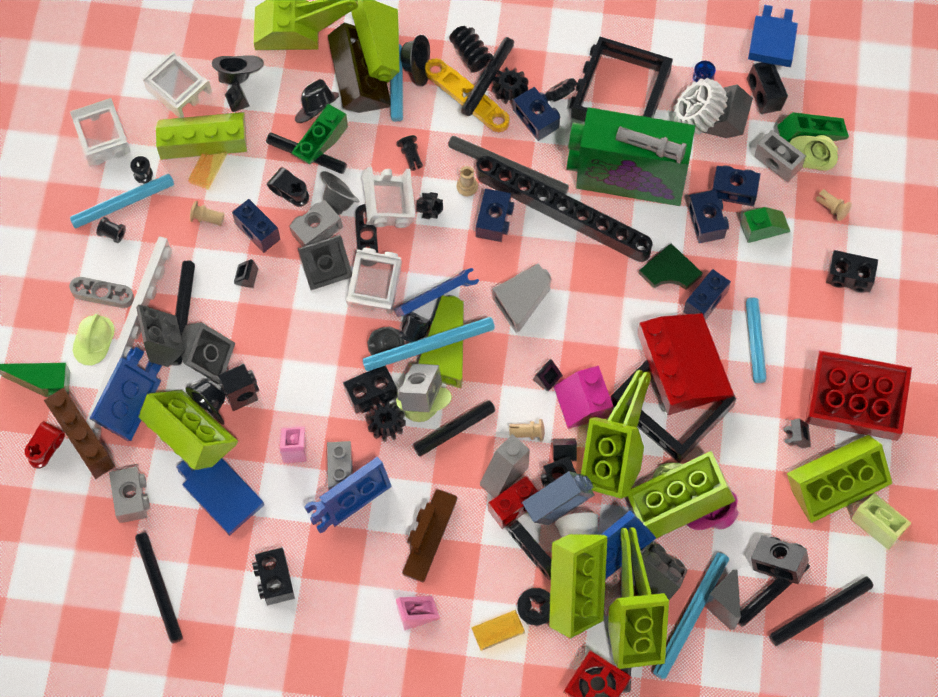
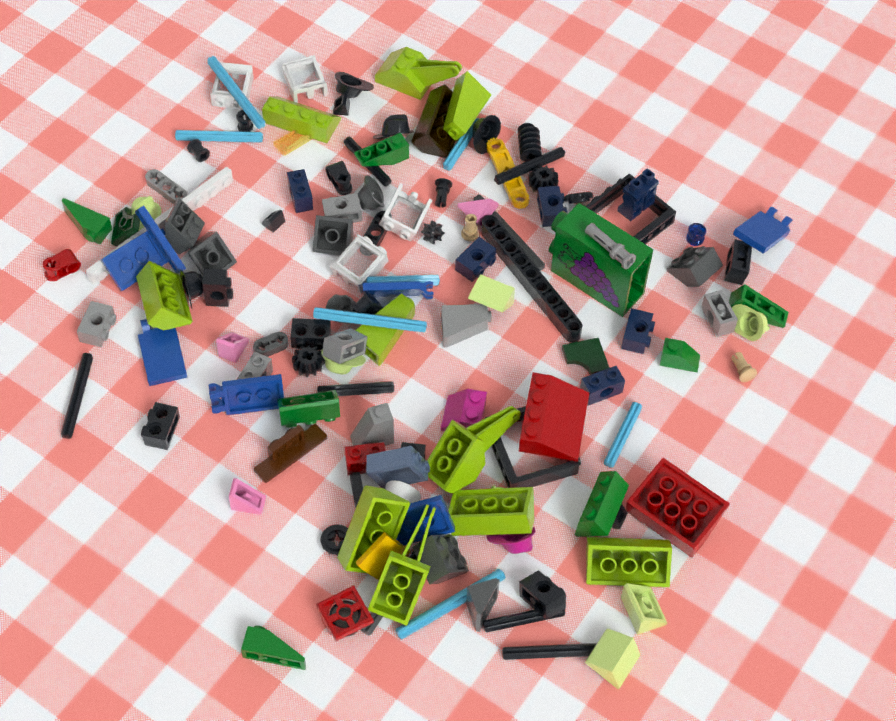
camera: 25 degrees right, 10 degrees down
reddish brown arch [44,388,116,479] -> none
black axle [171,260,195,366] -> none
tan pin [189,201,225,226] -> none
clear yellow tile [471,610,525,652] -> none
tan pin [509,419,545,442] -> none
black slope [533,359,563,391] -> none
black slope [552,438,577,462] -> none
white gear [672,78,728,135] -> none
dark blue brick [712,165,761,207] -> none
black brick [826,250,879,293] -> none
none -> dark green tile [111,207,140,246]
none -> blue tile [135,206,186,274]
none -> medium azure axle [207,56,265,129]
none -> dark grey beam [253,332,288,357]
none -> green slope [277,390,340,428]
none -> yellow slope [356,532,410,580]
none -> medium azure axle [366,275,440,286]
none -> bright pink slope [458,199,498,226]
none -> yellowish green slope [468,274,515,312]
none -> green slope [574,471,629,537]
none -> yellowish green slope [585,628,640,689]
none -> dark blue hips [617,168,659,222]

